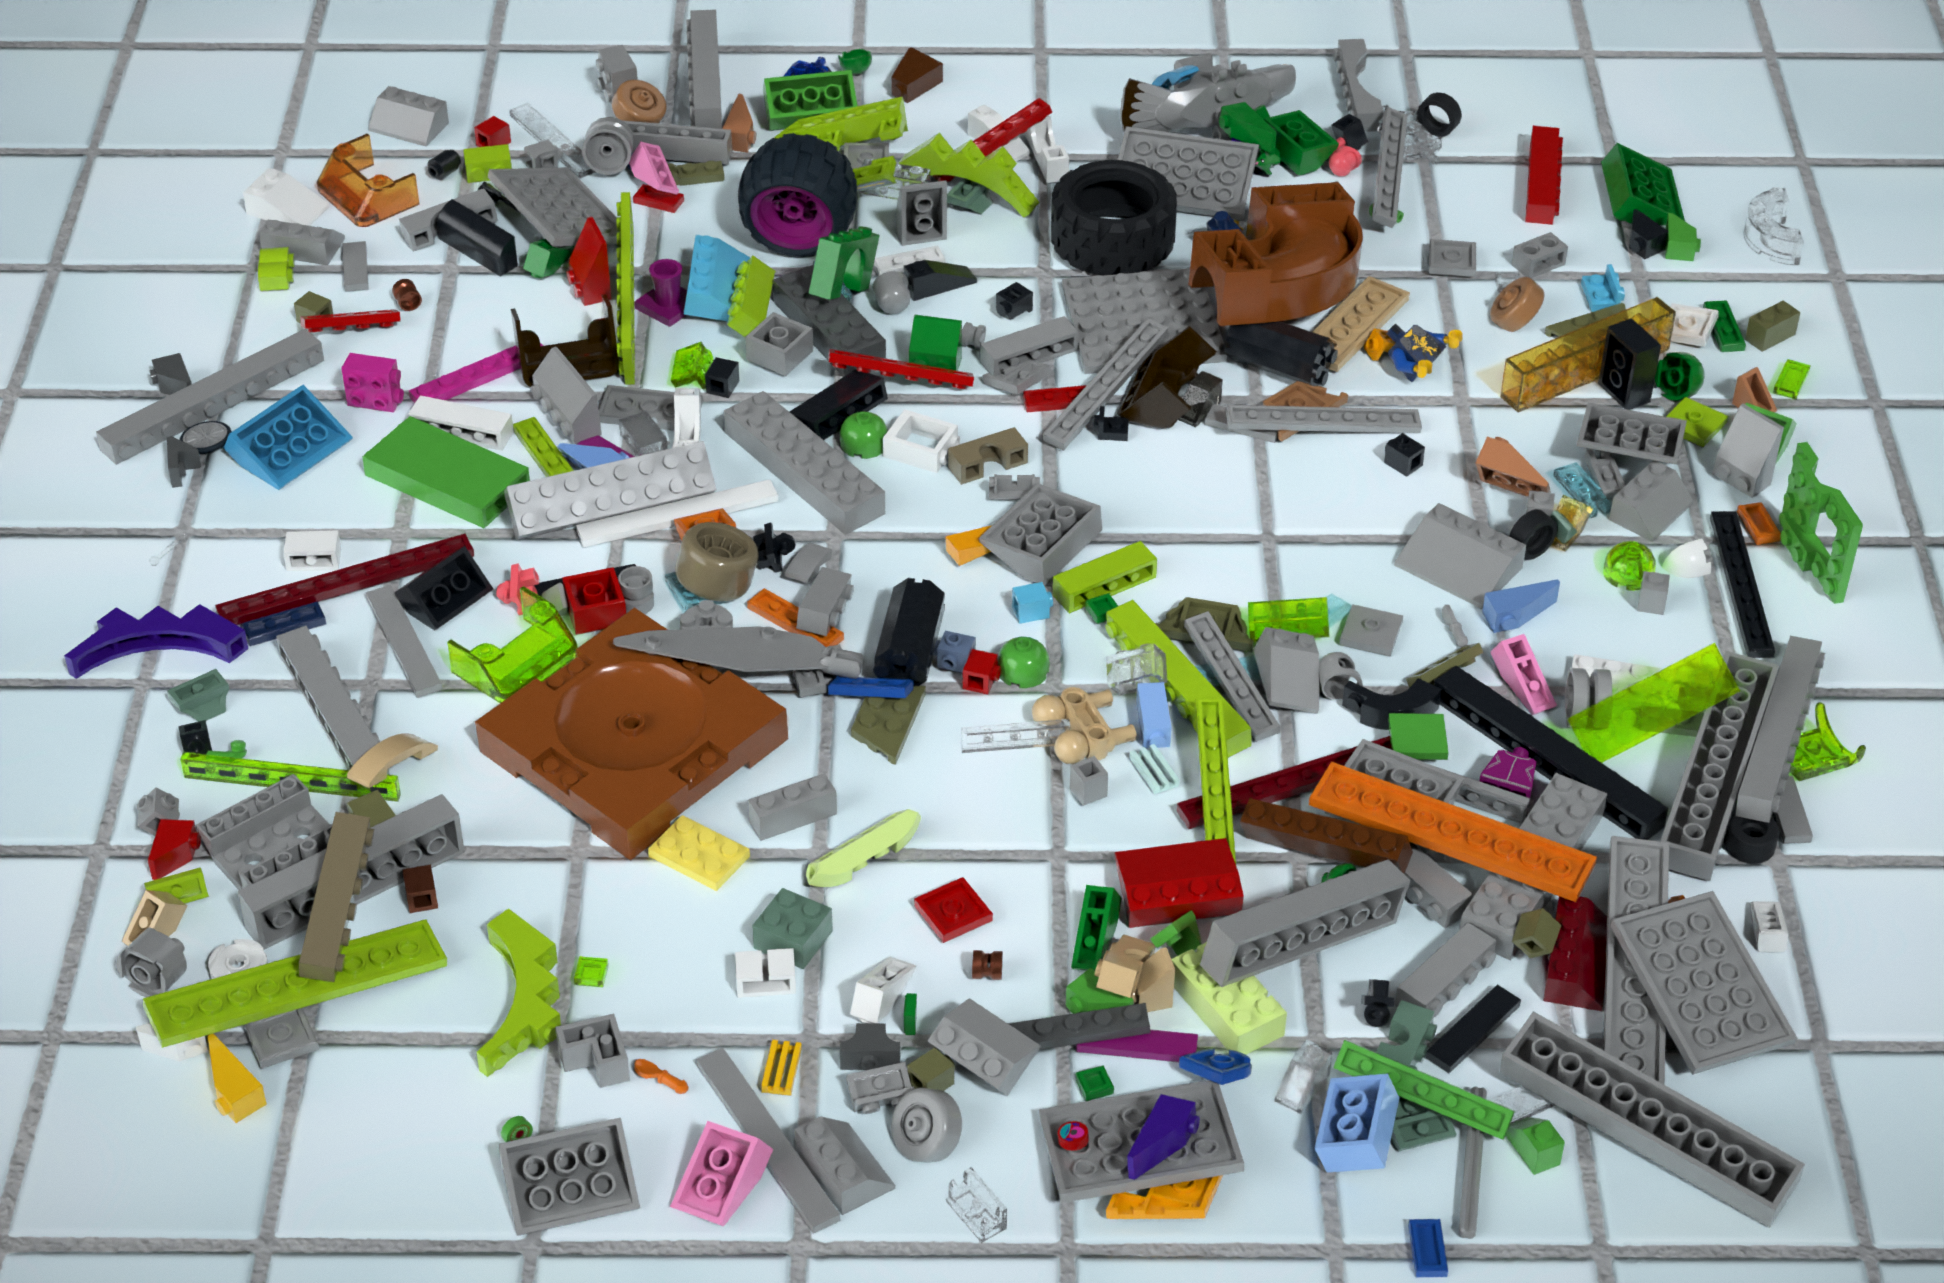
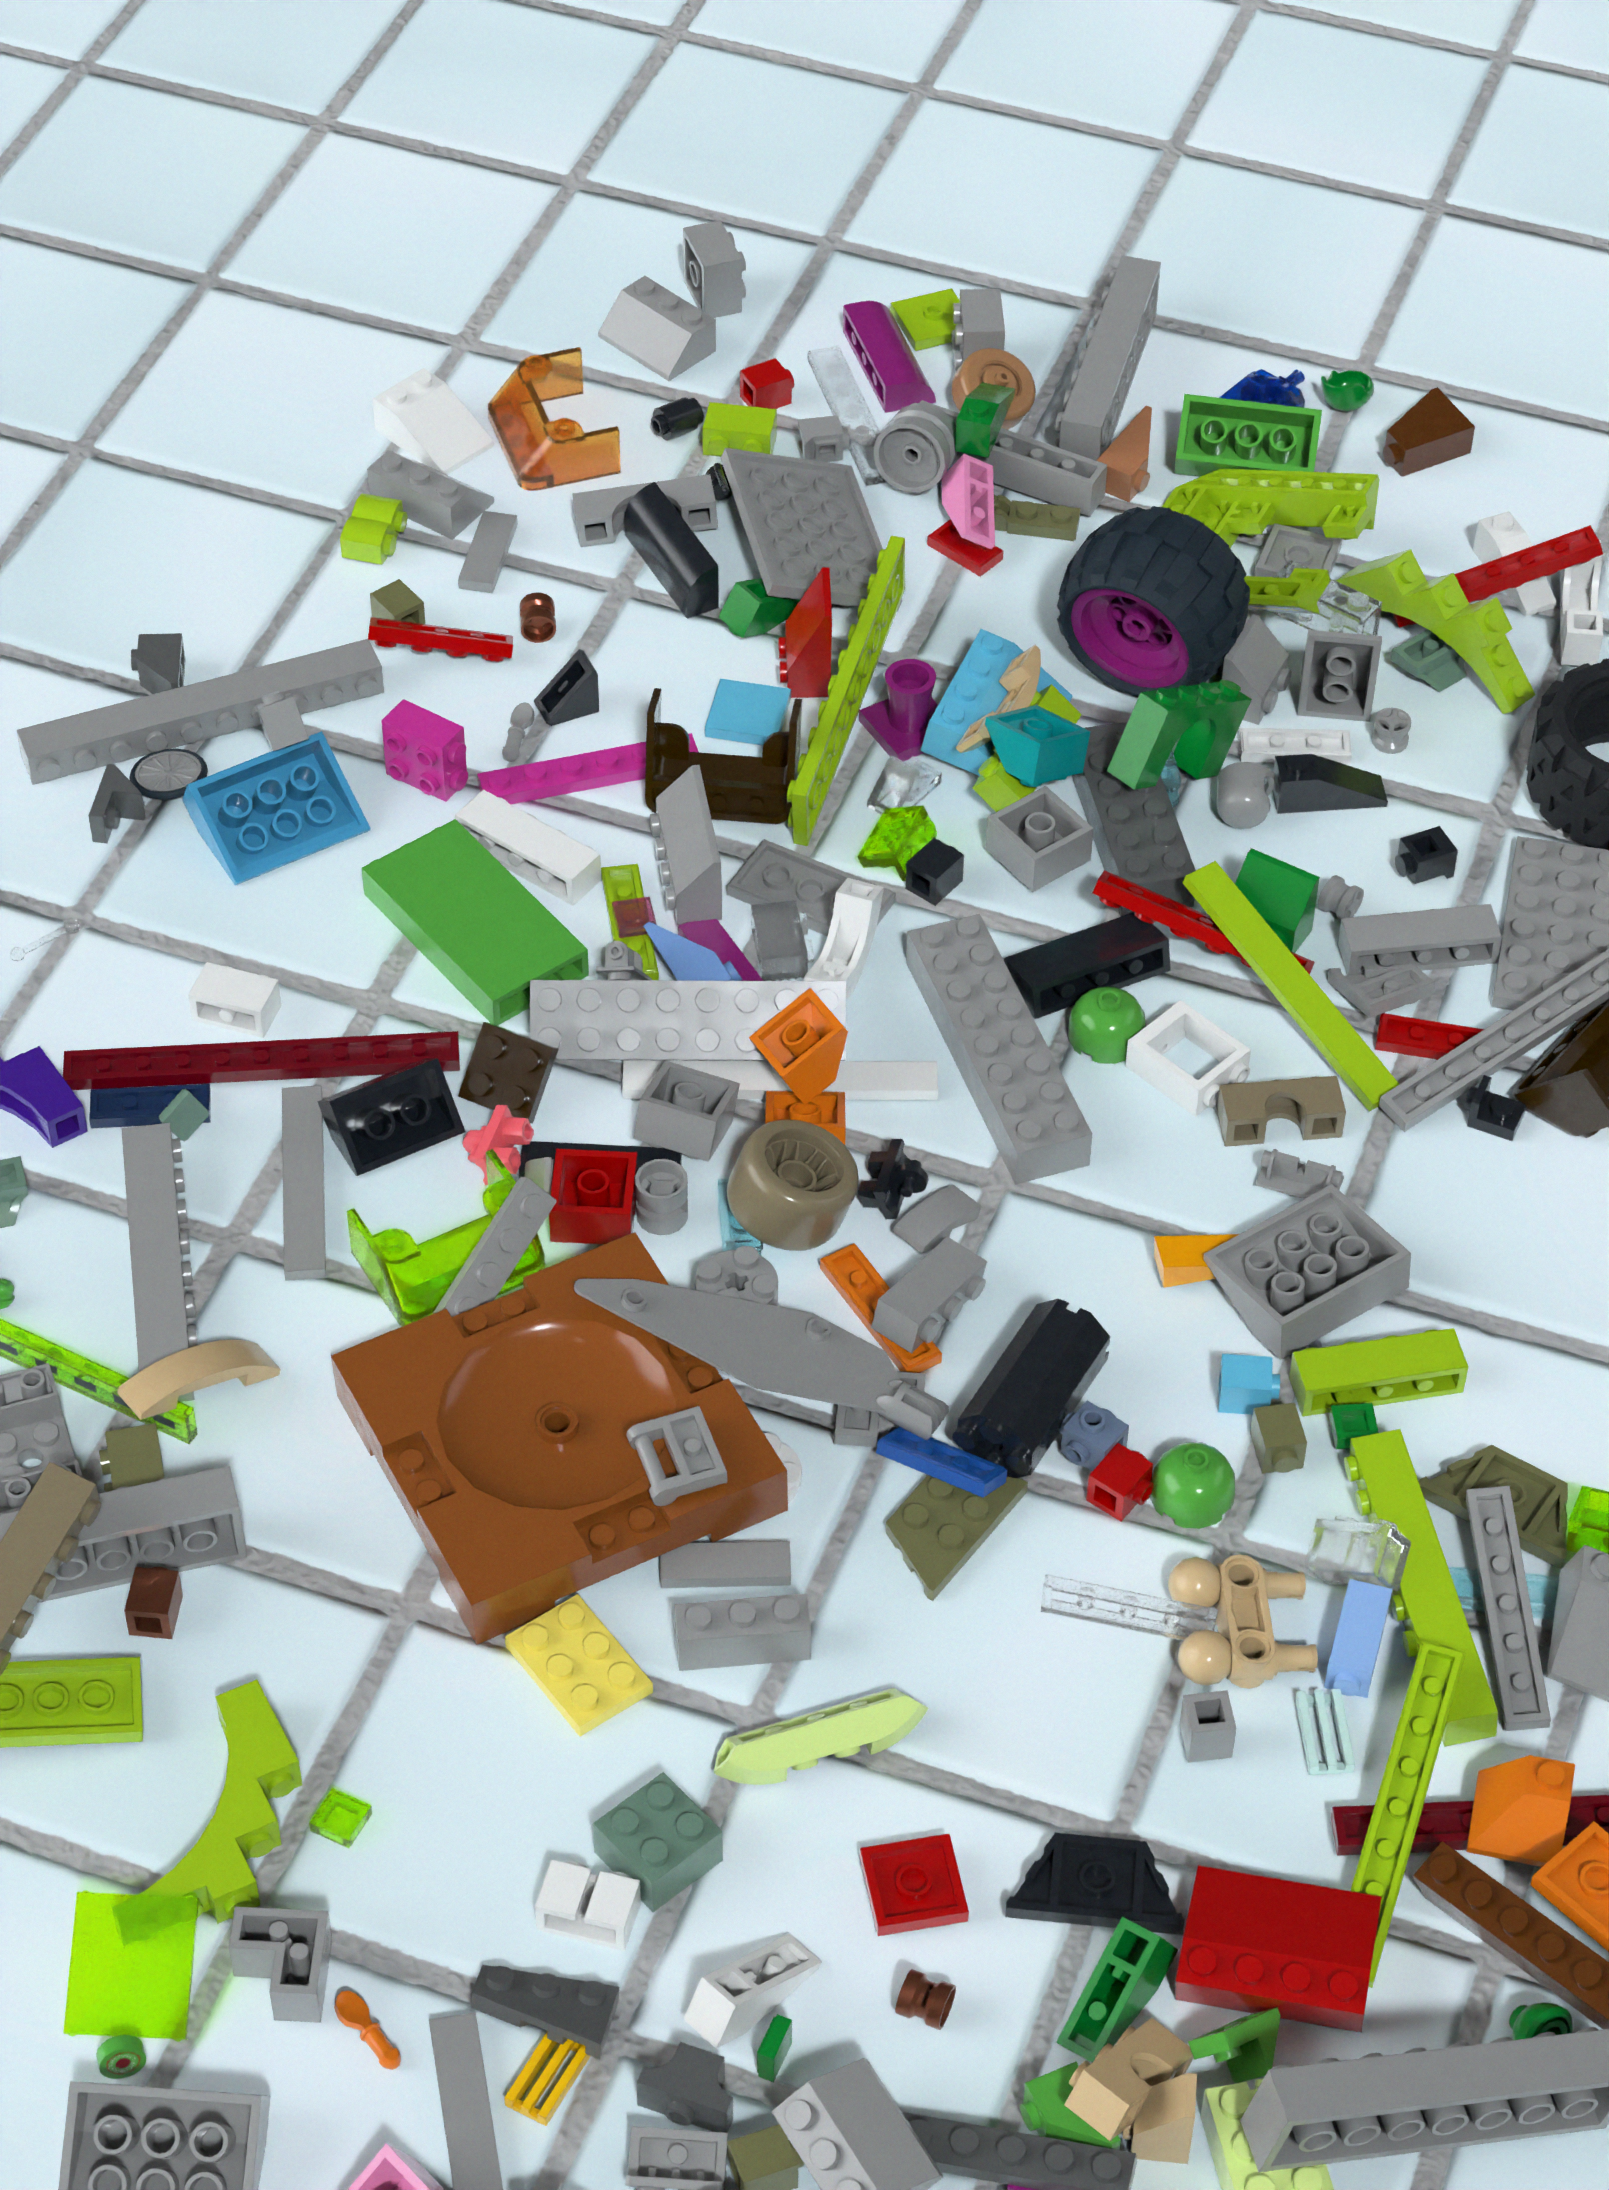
camera: 20 degrees right, 5 degrees up
none -> clear neon green piece [63,1890,199,2042]
none -> sand green slope [159,1089,209,1141]
none -> light grey slope [256,690,309,751]
none -> light grey plate [433,1177,557,1317]
none -> dark brown plate [458,1022,559,1124]
none -> dark grey wing [471,1965,620,2059]
none -> light grey piece [502,702,535,762]
none -> black slope [533,649,599,726]
none -> light grey hinge [596,941,652,980]
none -> tile [612,896,657,938]
none -> light grey plate [626,1406,728,1506]
none -> light grey brick [633,1061,740,1162]
none -> light grey tile [660,1541,791,1588]
none -> light grey brick [683,220,746,318]
none -> medium azure tile [705,678,791,745]
none -> orange slope [749,988,848,1106]
none -> magenta brick [843,301,936,413]
none -> clear slope [867,756,942,823]
none -> lime plate [890,288,959,351]
none -> green slope [955,382,1015,458]
none -> tan slope [956,645,1041,753]
none -> teal slope [985,705,1090,787]
none -> black wing [1005,1832,1184,1935]
none -> lime tile [1183,861,1399,1112]
none -> light grey slope [1222,614,1292,725]
none -> olive brick [1250,1403,1307,1474]
none -> light grey wheel [1372,708,1411,754]
none -> orange slope [1466,1755,1575,1867]

